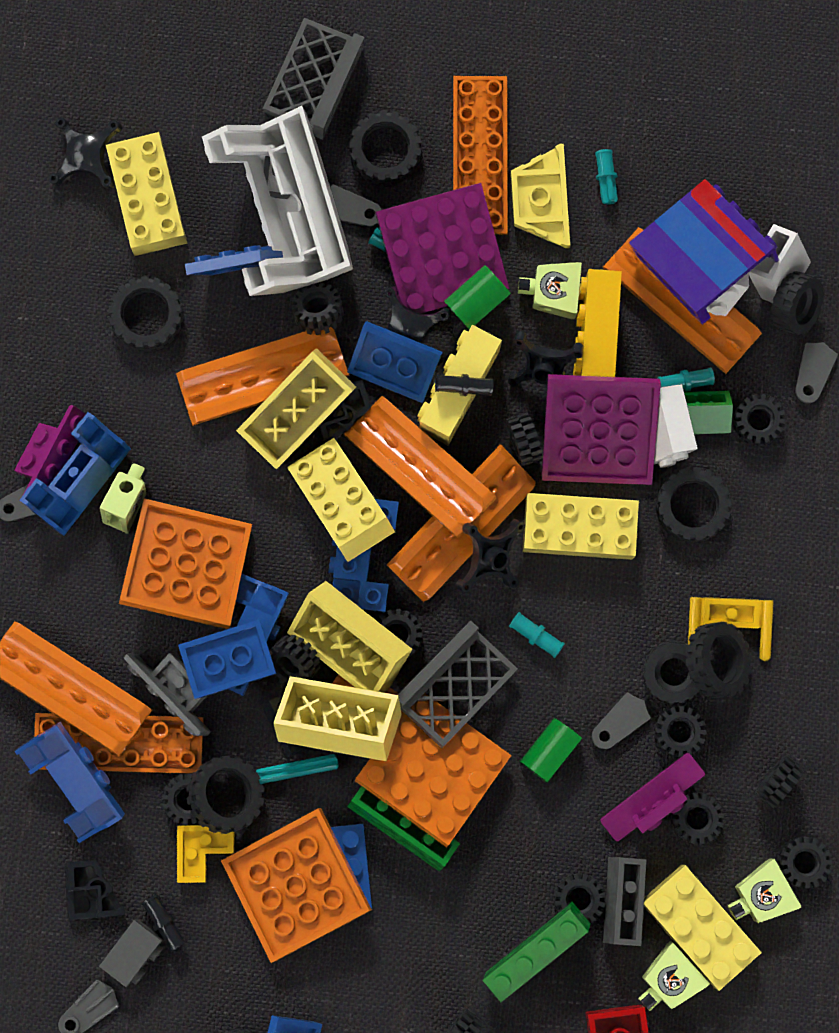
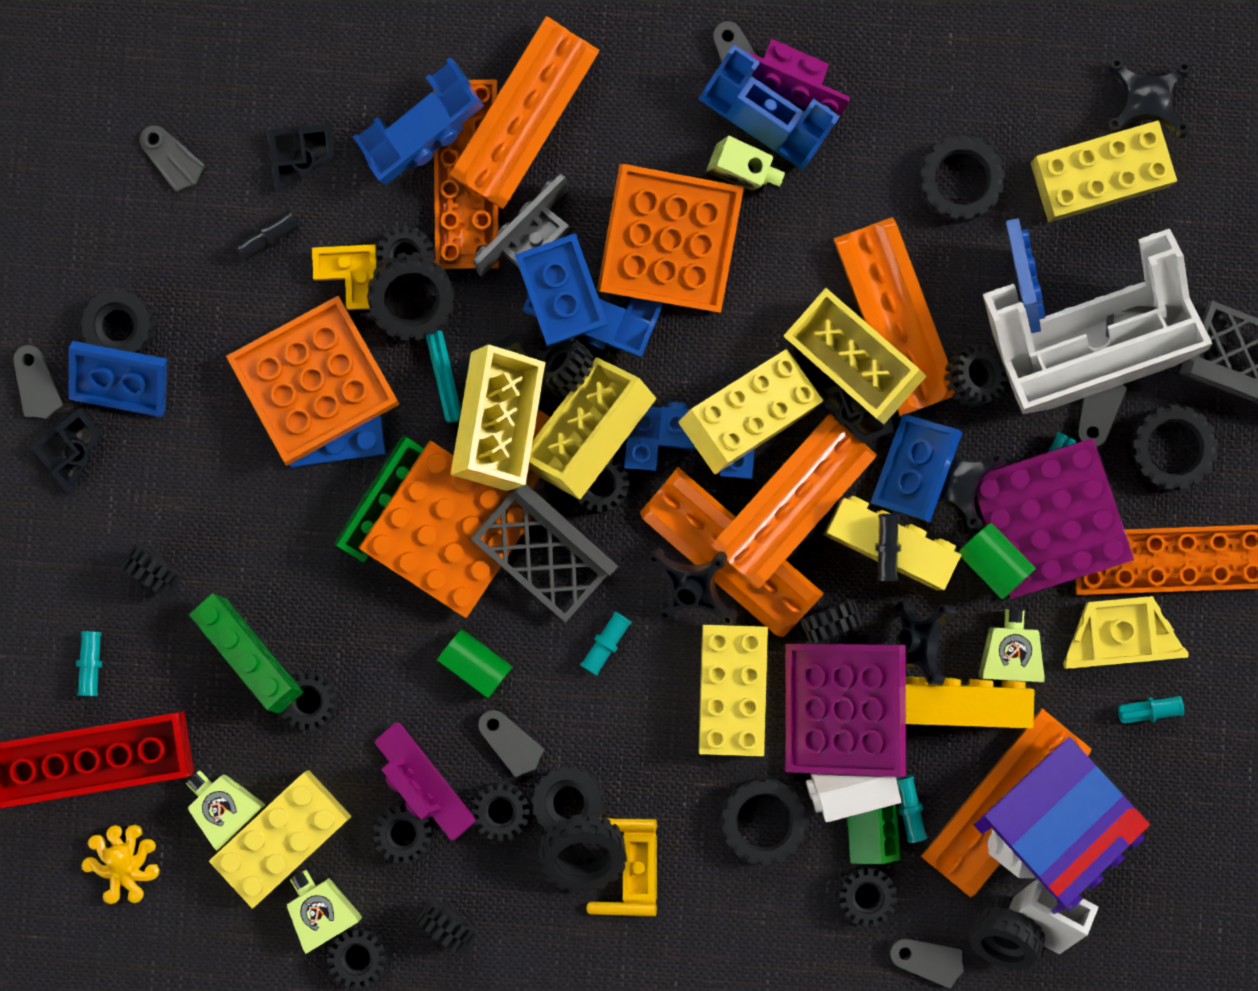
camera: 90 degrees right, 5 degrees up
dark grey brick [99,919,164,987] -> none
dark grey brick [603,857,646,946] -> none

